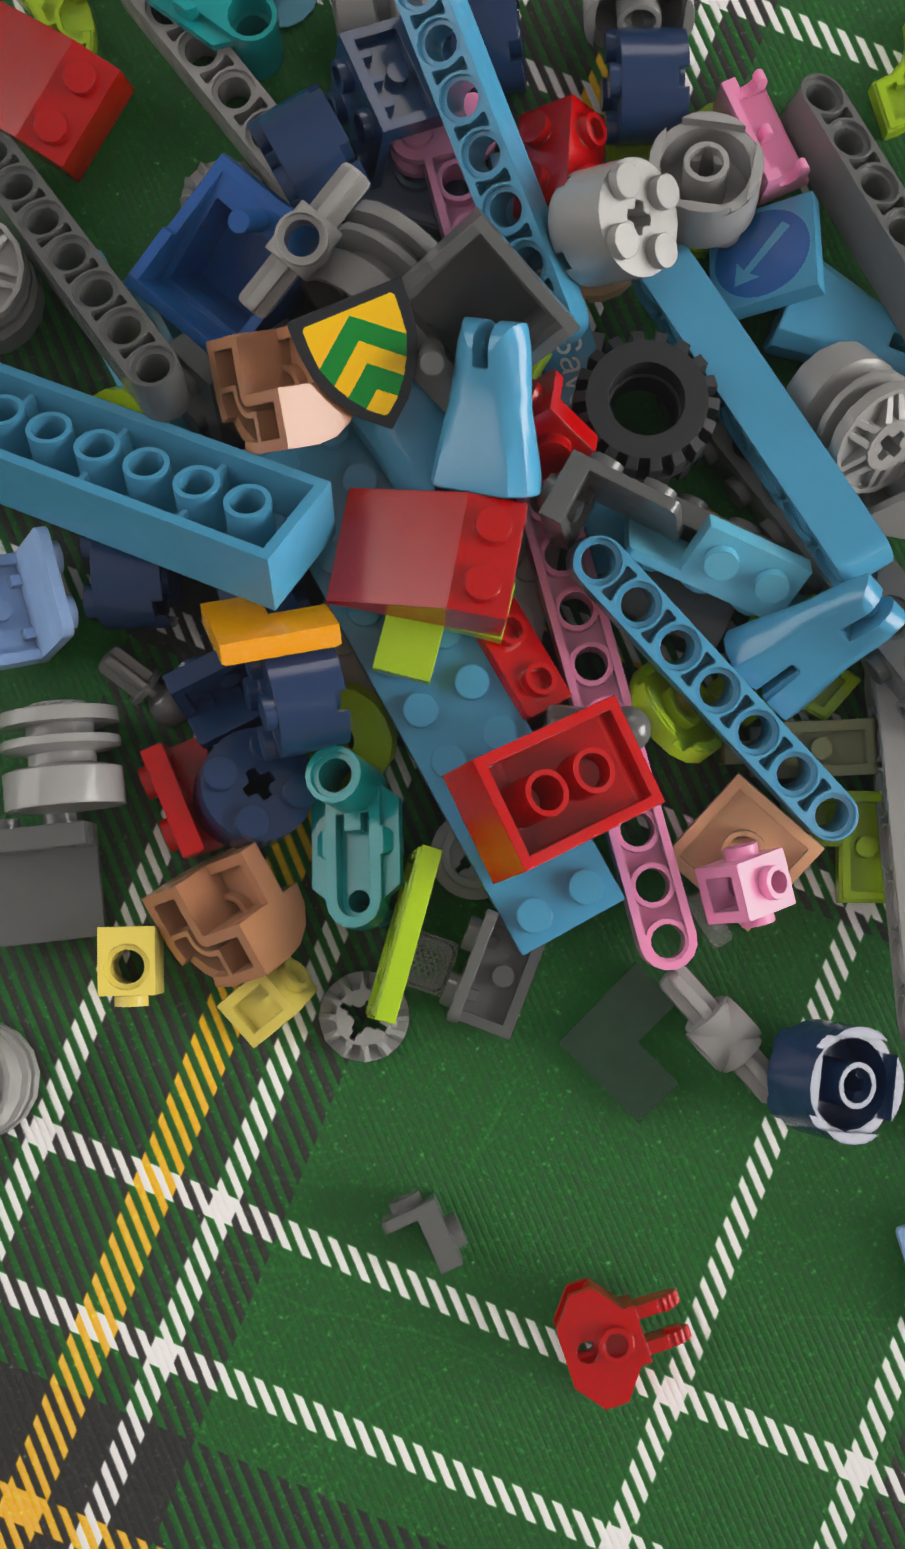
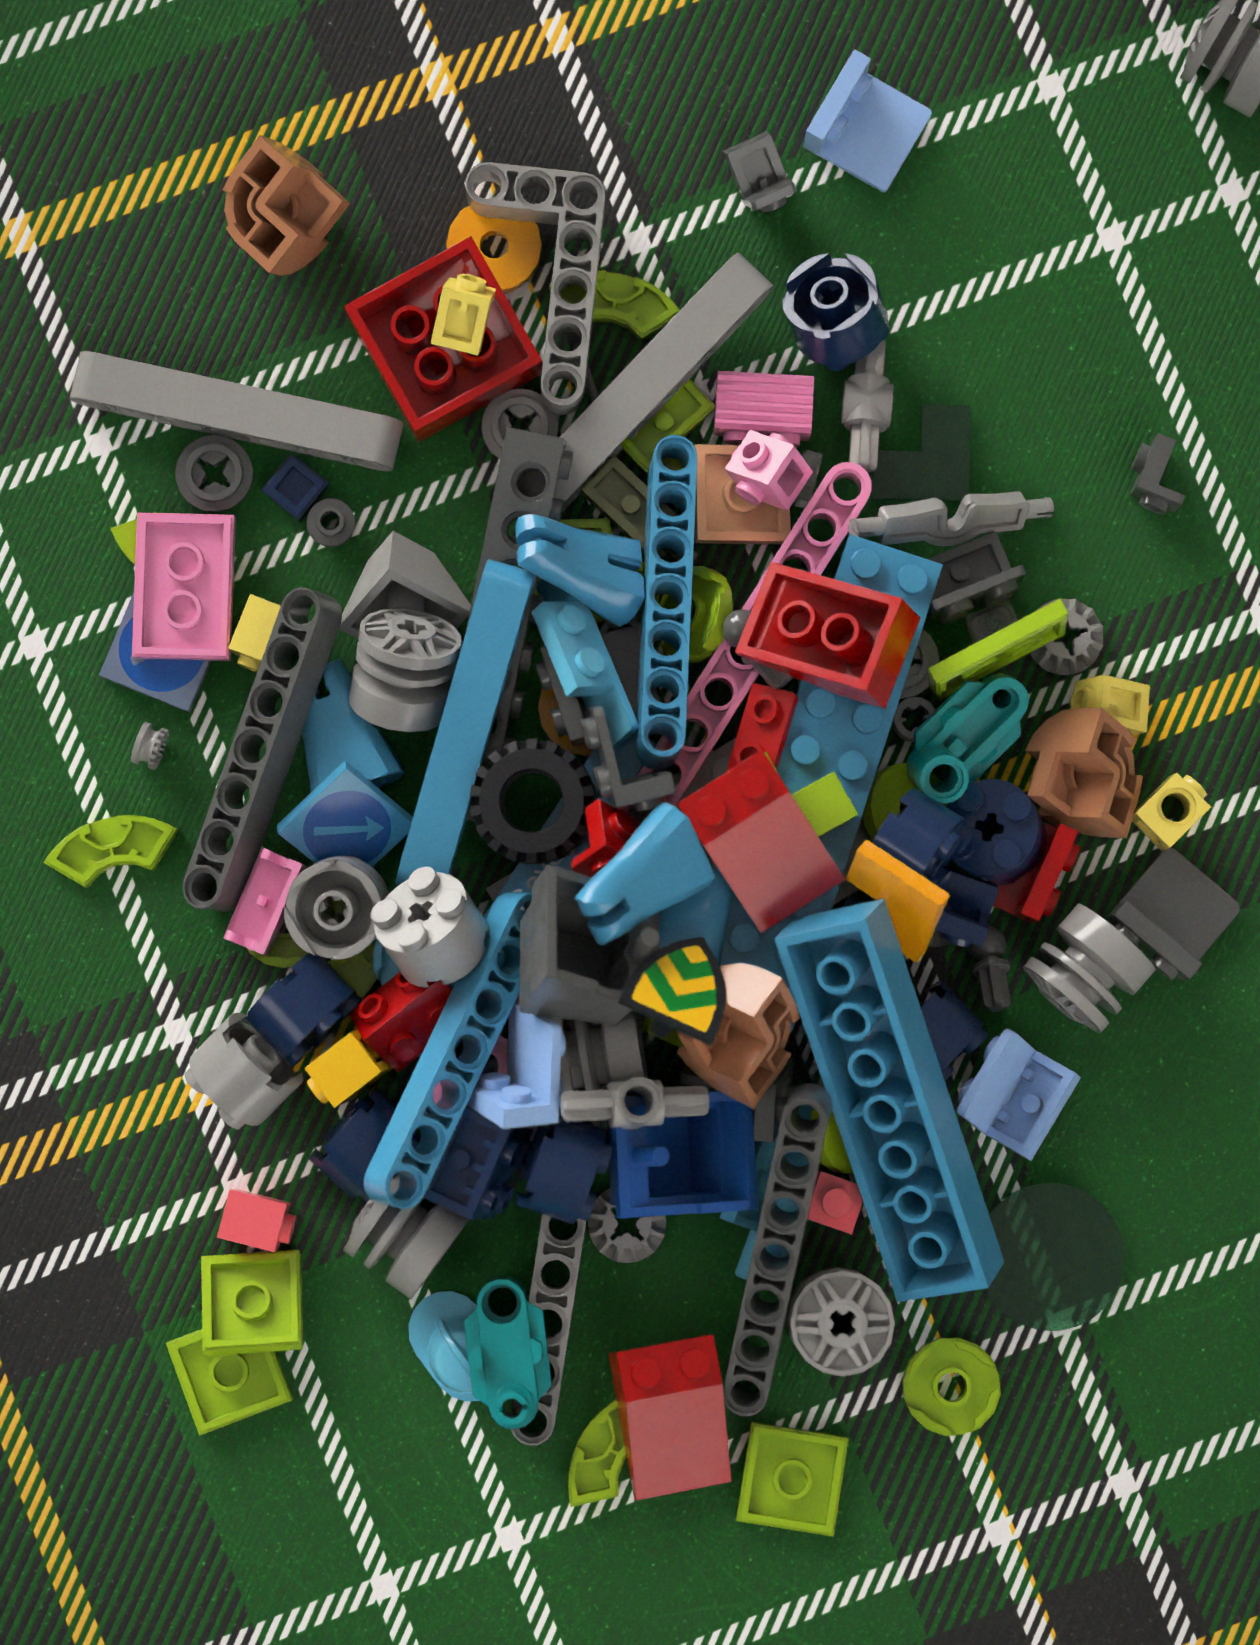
camera: 135 degrees left, 0 degrees up
red hinge [553,1277,692,1410] -> none
none -> yellow brick [304,1030,393,1108]
none -> light blue bracket [467,1001,566,1129]
none -> bright pink brick [713,371,814,448]
none -> coral brick [808,1171,863,1235]
none -> light grey piece [848,491,1054,546]
none -> light grey bush [892,697,935,742]

